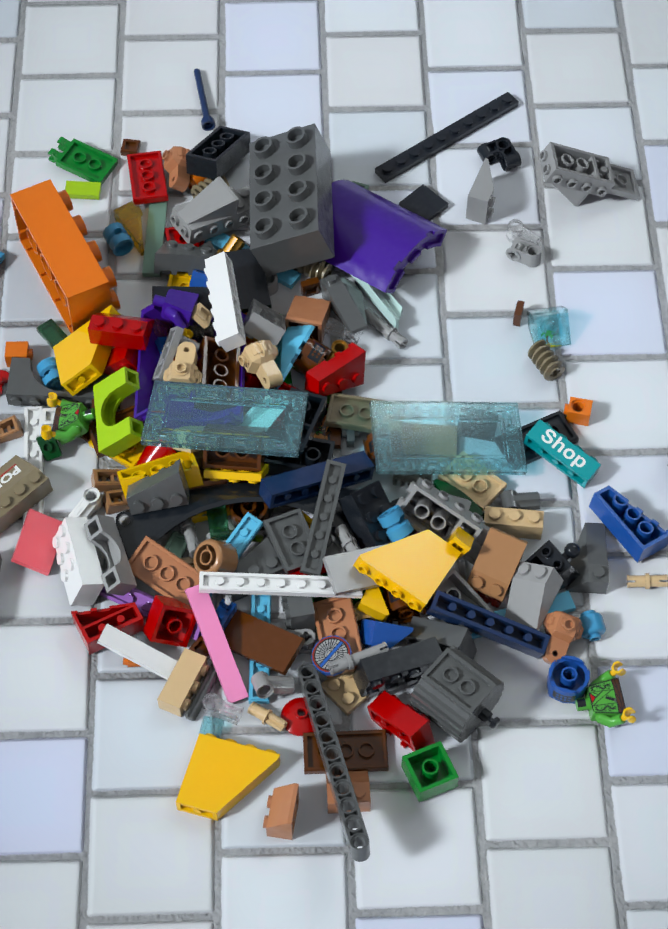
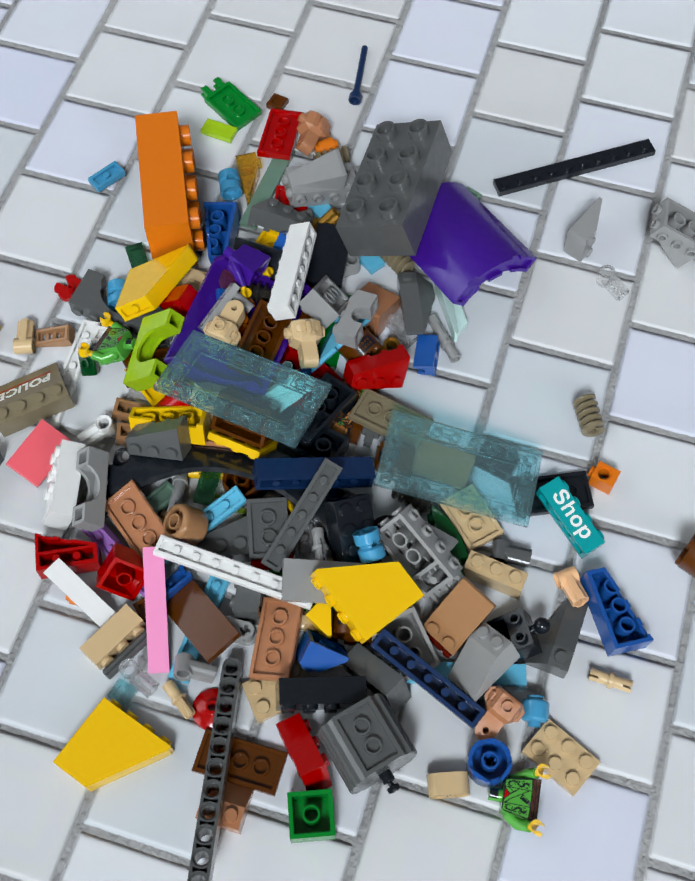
camera: 20 degrees right, 5 degrees up
orange brick [4,341,33,367] -> none
red slope [88,312,154,351] -> none
black brick [186,126,251,180] -> none
tan tile [191,302,212,329] -> none
nougat slope [263,783,299,840] -> none
reddish brown plate [300,277,320,297] -> none
tile [311,635,353,676] -> none
light grey pin [327,641,389,675] -> none
black tile [399,184,448,221] -> none
yellow slope [446,526,474,560] -> none
black piece [477,137,522,171] -> none
light grey piece [506,237,541,267] -> none
reddish brown tile [513,300,525,327] -> none
clear light blue slope [527,306,571,348] -> none
none -> blue wedge [203,202,241,264]
none -> light grey arch [333,289,379,349]
none -> blue hinge [413,335,440,376]
none -> tan beam [426,771,470,799]
none -> tan plate [521,719,600,797]
none -> light nougat piece [553,566,589,608]

